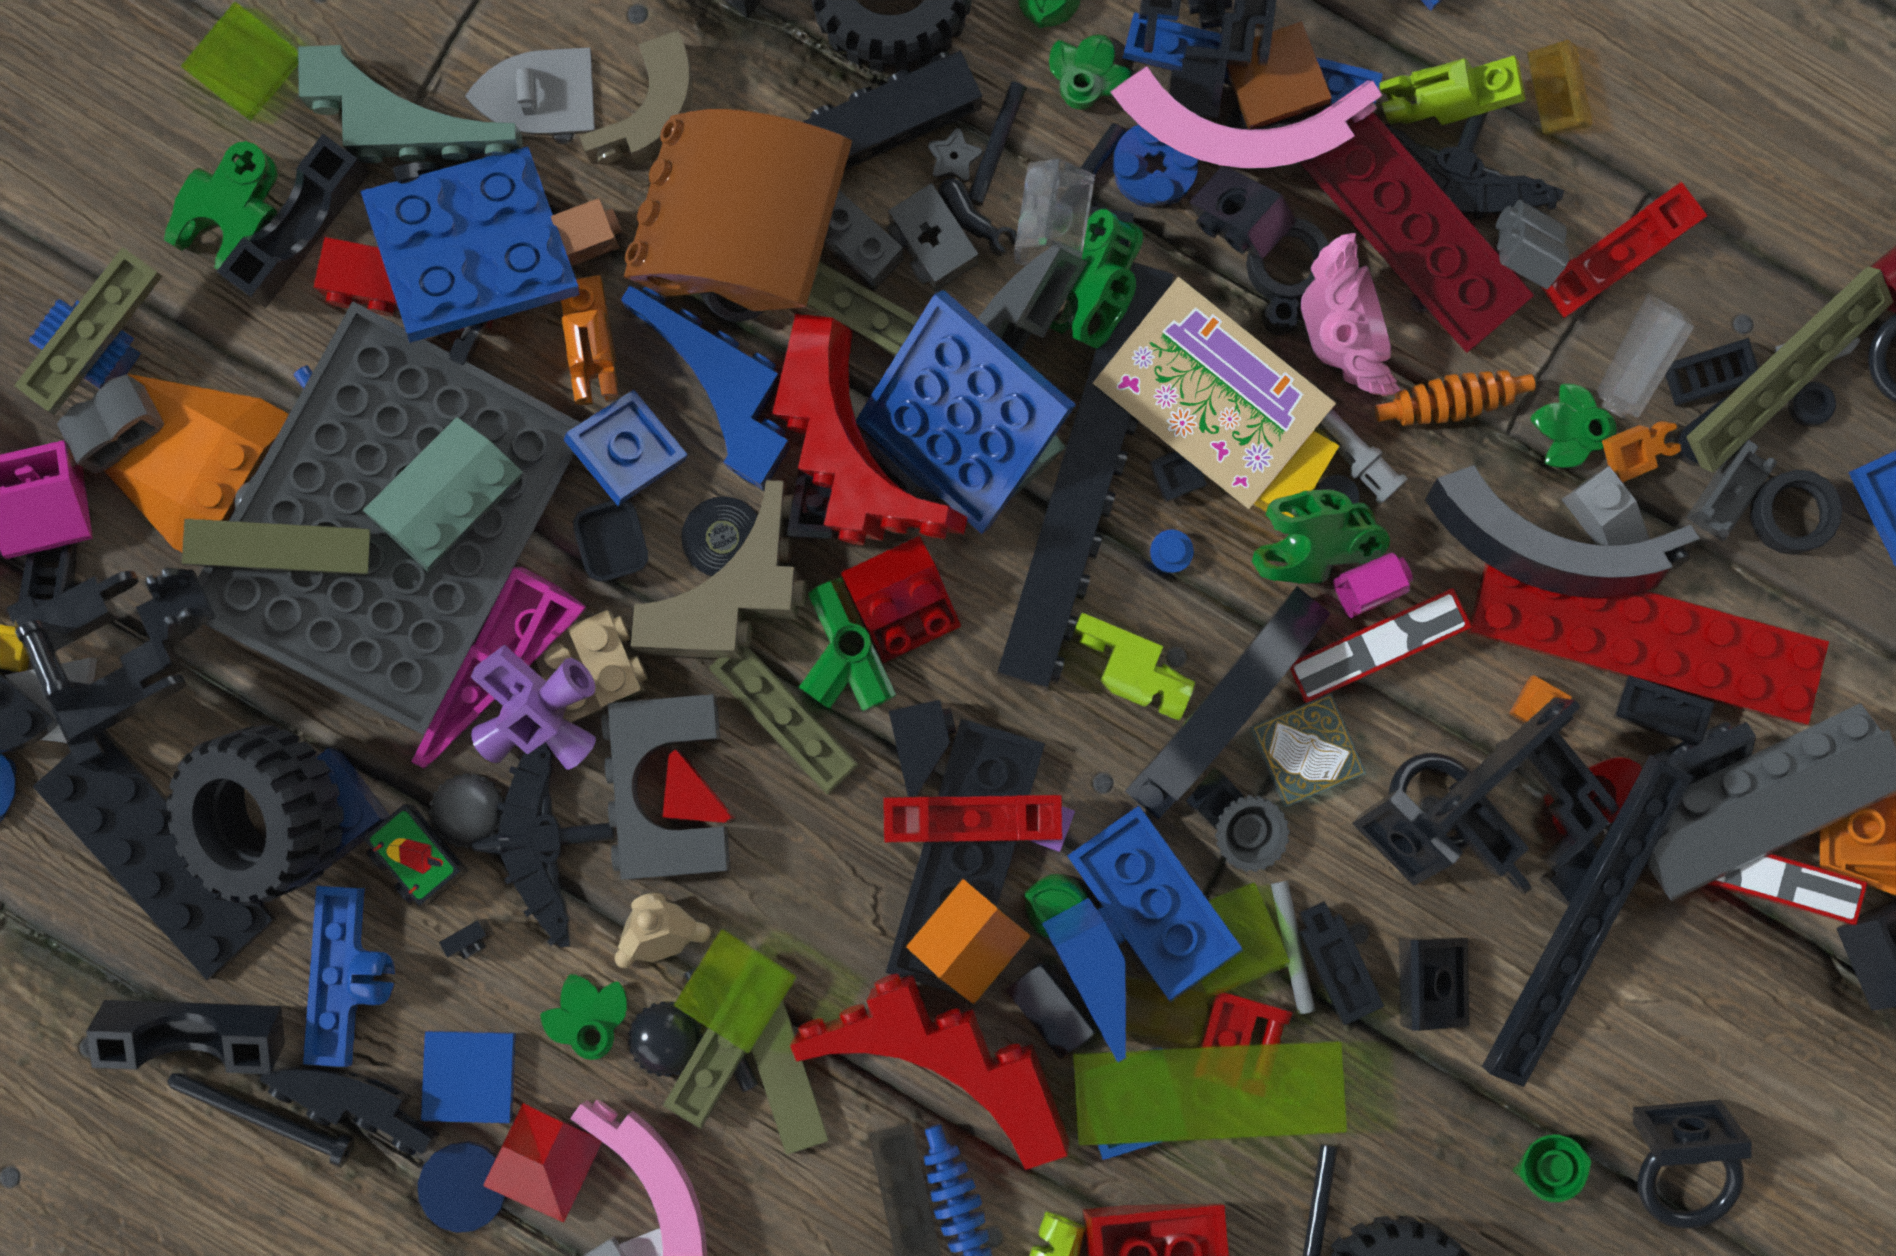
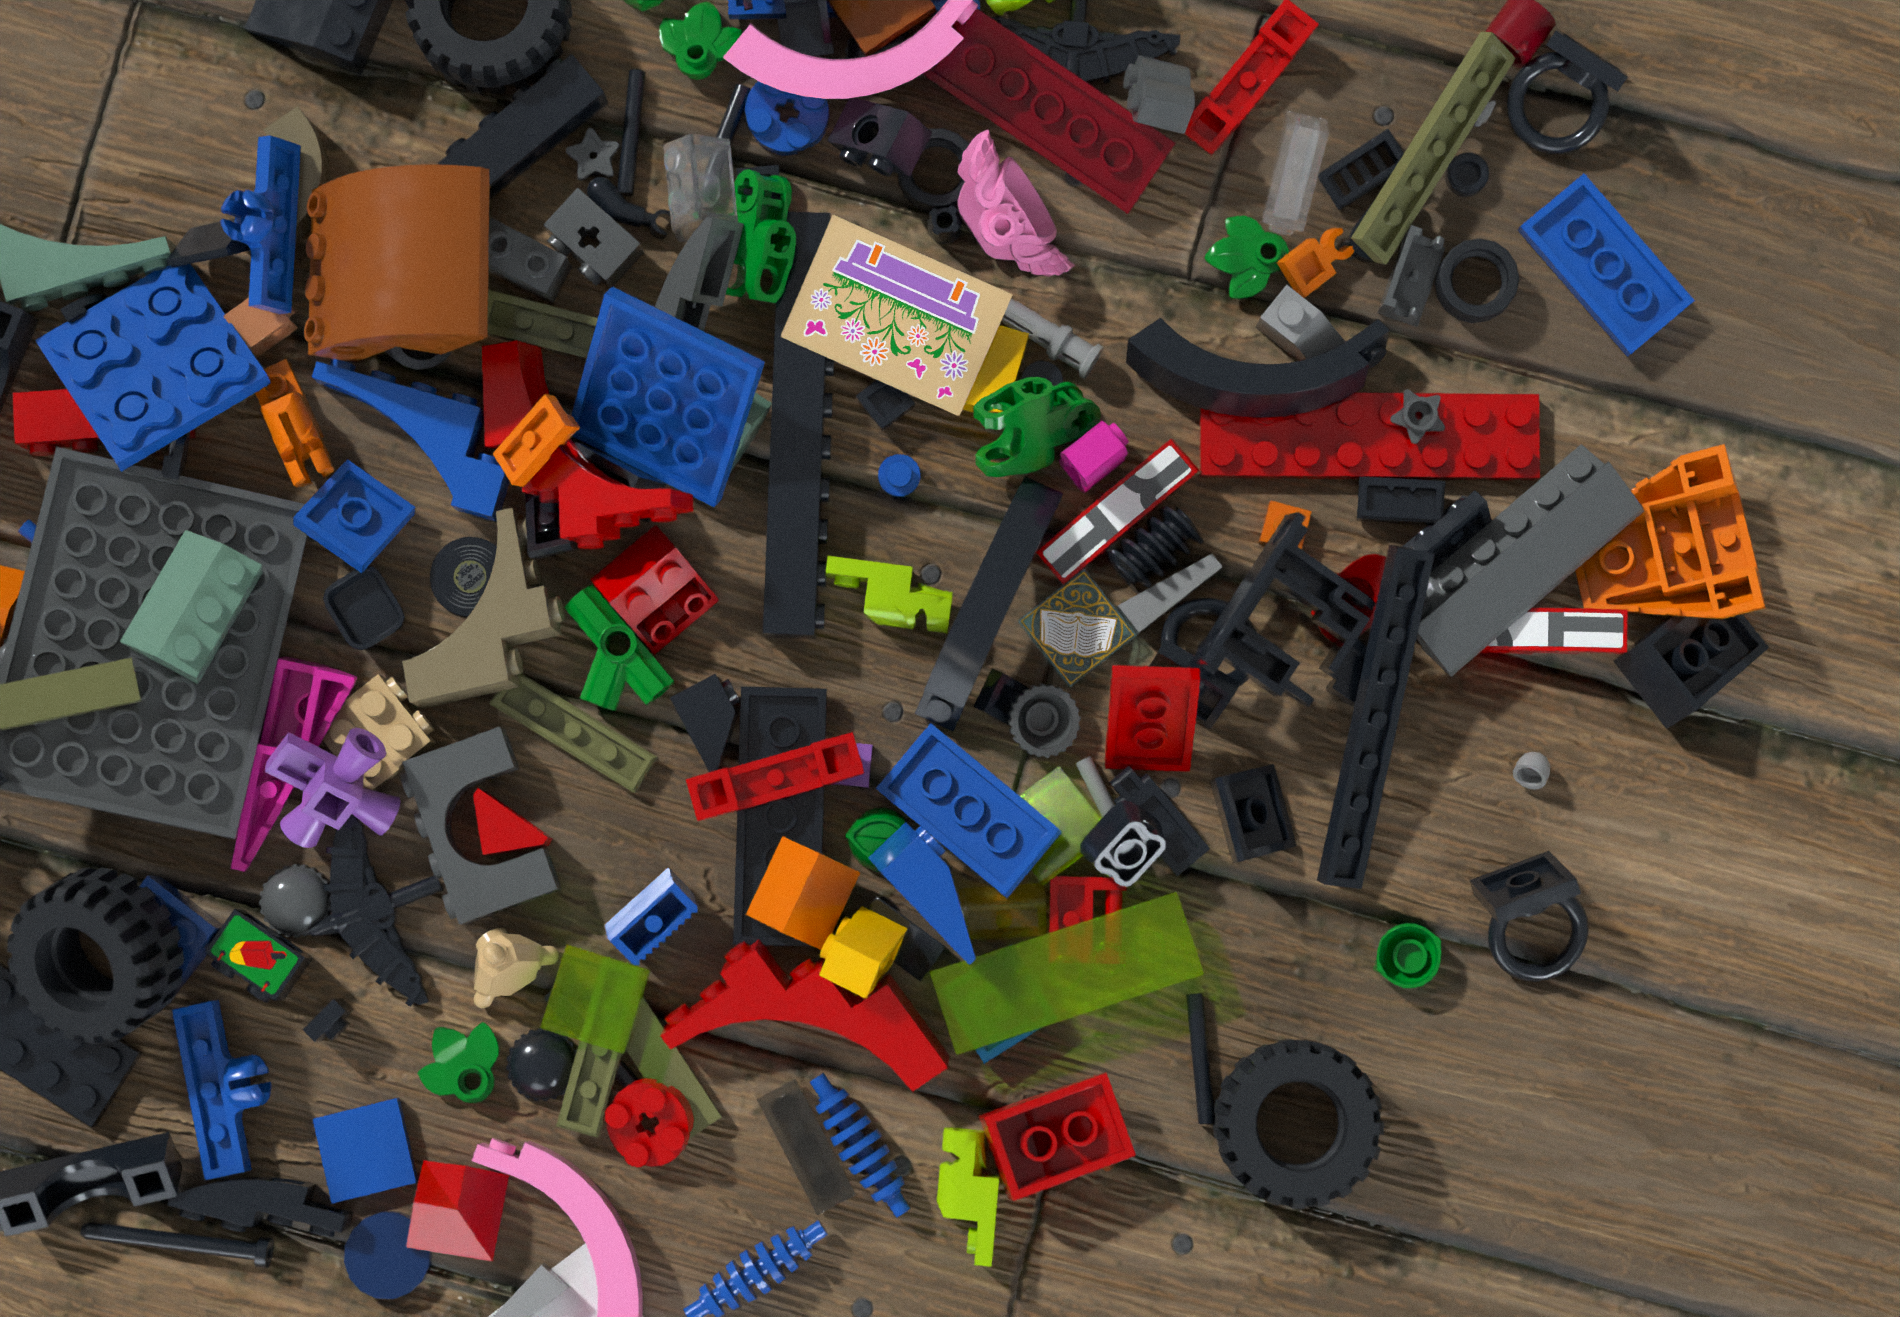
camera: 15 degrees left, 0 degrees up
light grey shield [465,47,595,135] -> none
orange piece [1375,370,1535,426] -> none
none -> black slope [167,219,250,267]
none -> blue plate [220,135,301,314]
none -> orange hinge [493,394,580,487]
none -> red plate [604,1078,694,1168]
none -> blue brick [605,868,698,965]
none -> yellow brick [819,906,908,999]
none -> black piece [1080,800,1166,887]
none -> red plate [1104,665,1200,772]
none -> black piece [1107,506,1204,594]
none -> light grey piece [1116,554,1222,635]
none -> dark grey plate [1390,389,1445,444]
none -> light grey hinge [1513,752,1550,790]

